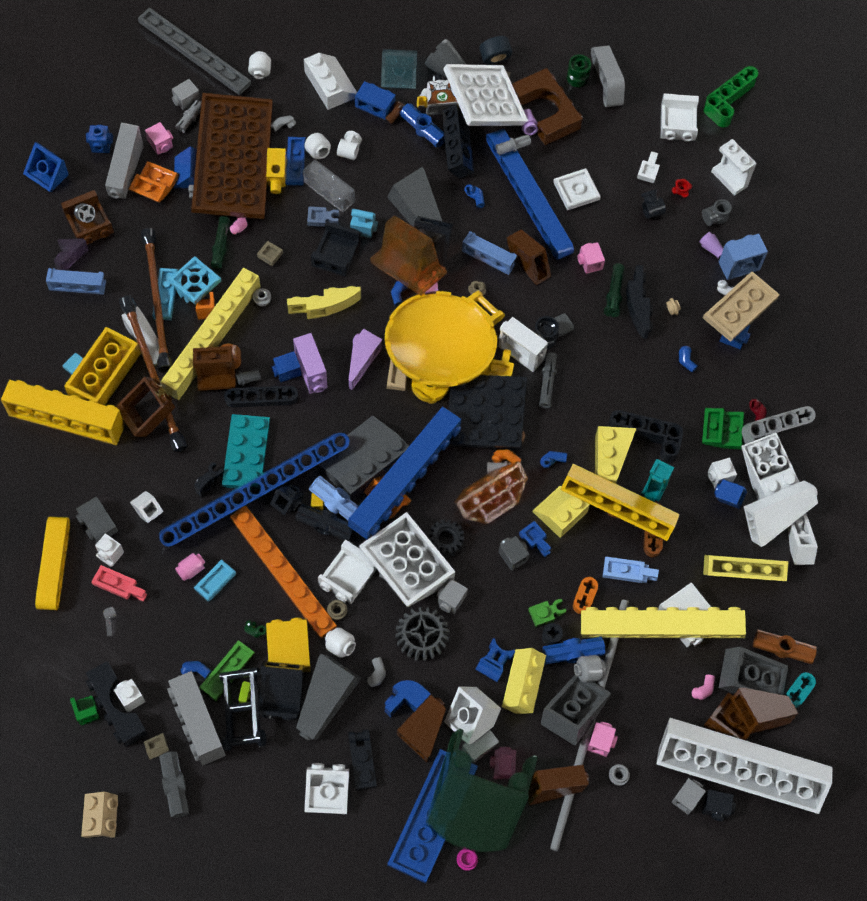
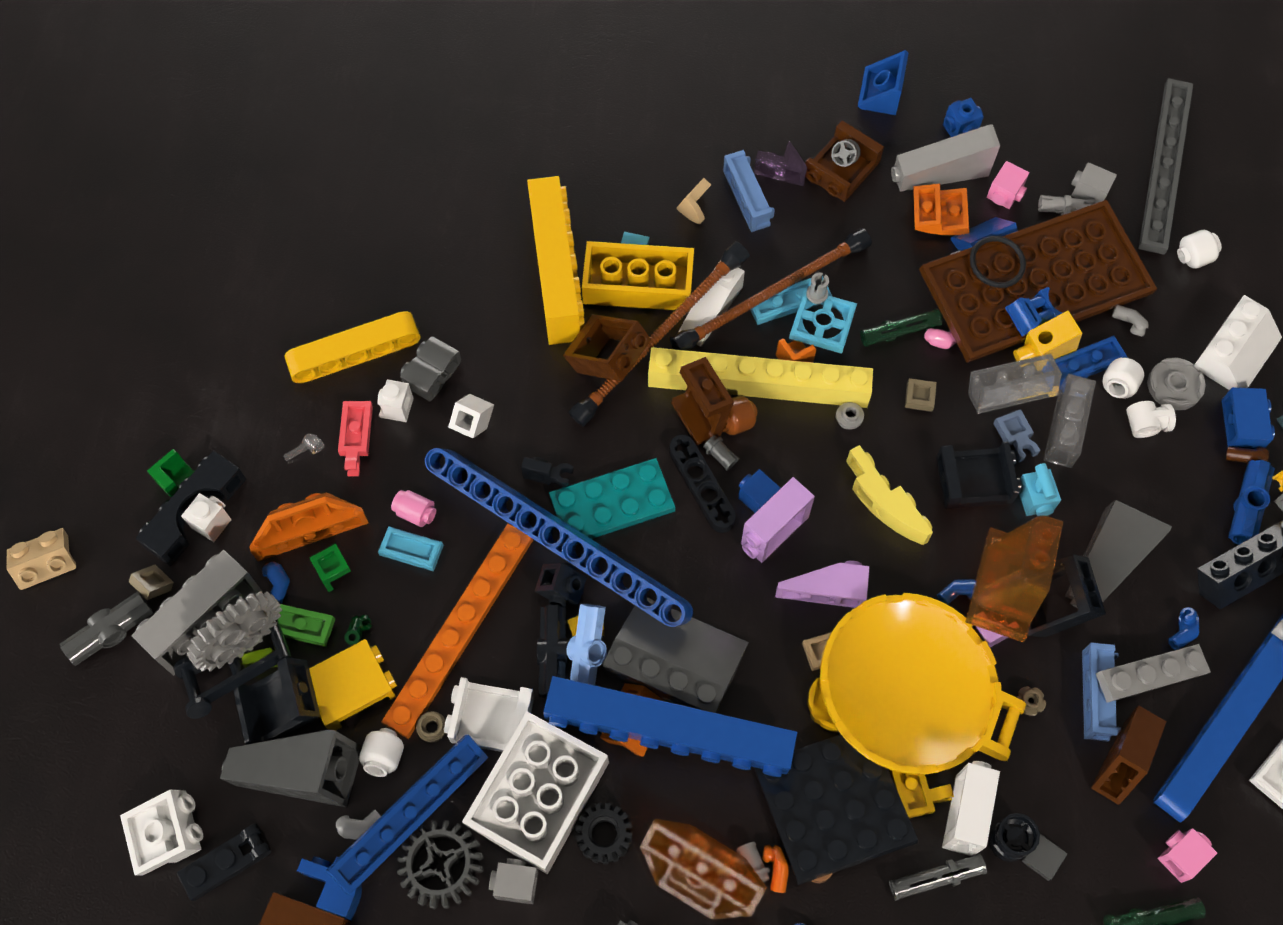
camera: 70 degrees right, 0 degrees up
none -> light grey gear [187,591,282,672]
none -> orange wedge [249,492,369,562]
none -> green panel [310,544,351,592]
none -> blue plate [326,735,489,895]
none -> tan tile [676,178,711,224]
none -> light grey pin [806,272,829,304]
none -> clear brick [968,354,1062,414]
none -> black tyre [970,236,1026,288]
none -> blue piece [1005,287,1062,337]
none -> light grey plate [1095,644,1211,703]
none -> light grey tile [1147,358,1206,410]

